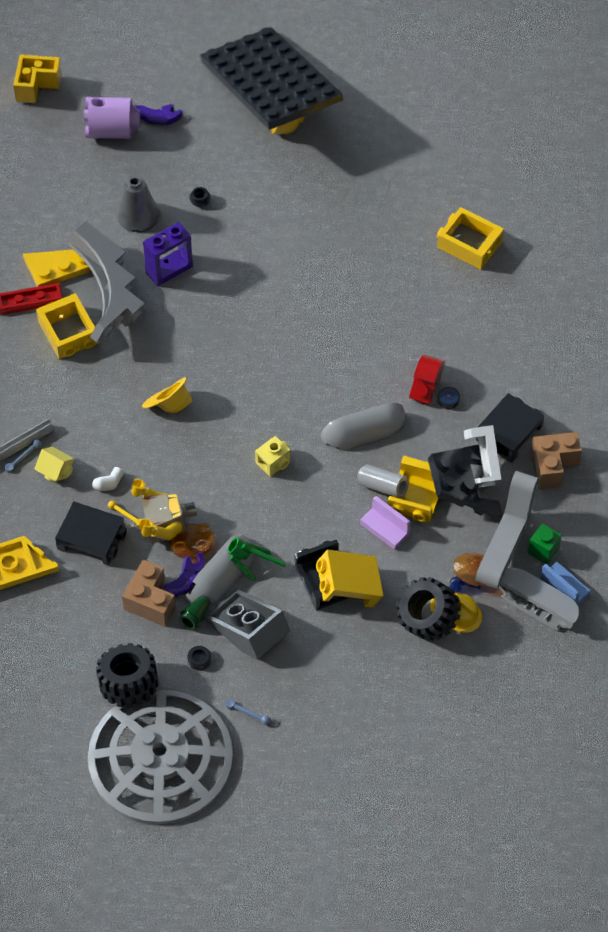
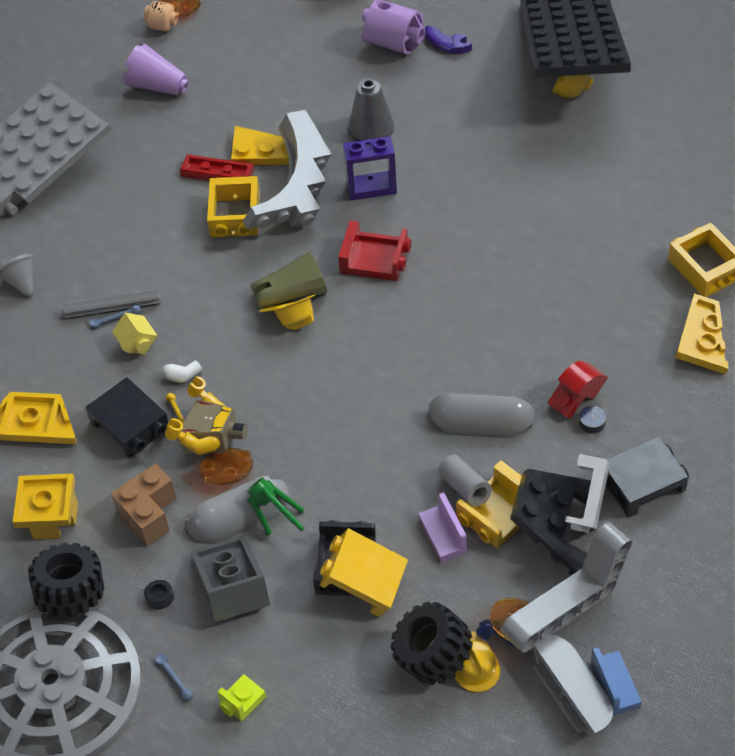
camera: 30 degrees right, 5 degrees down
dark purple piece [162,552,205,597] -> none
dark green cone [179,595,211,629] -> none
black plate [190,187,211,207] -> none
light yellow brick [255,436,291,477] -> none
green brick [528,523,562,565] -> none
medium nougat brick [531,432,582,489] -> none
none -> yellow panel [13,474,78,539]
none -> neon yellow bracket [217,674,266,722]
none -> olive piece [250,251,327,308]
none -> red panel [338,220,412,281]
none -> yellow wing [675,293,728,374]

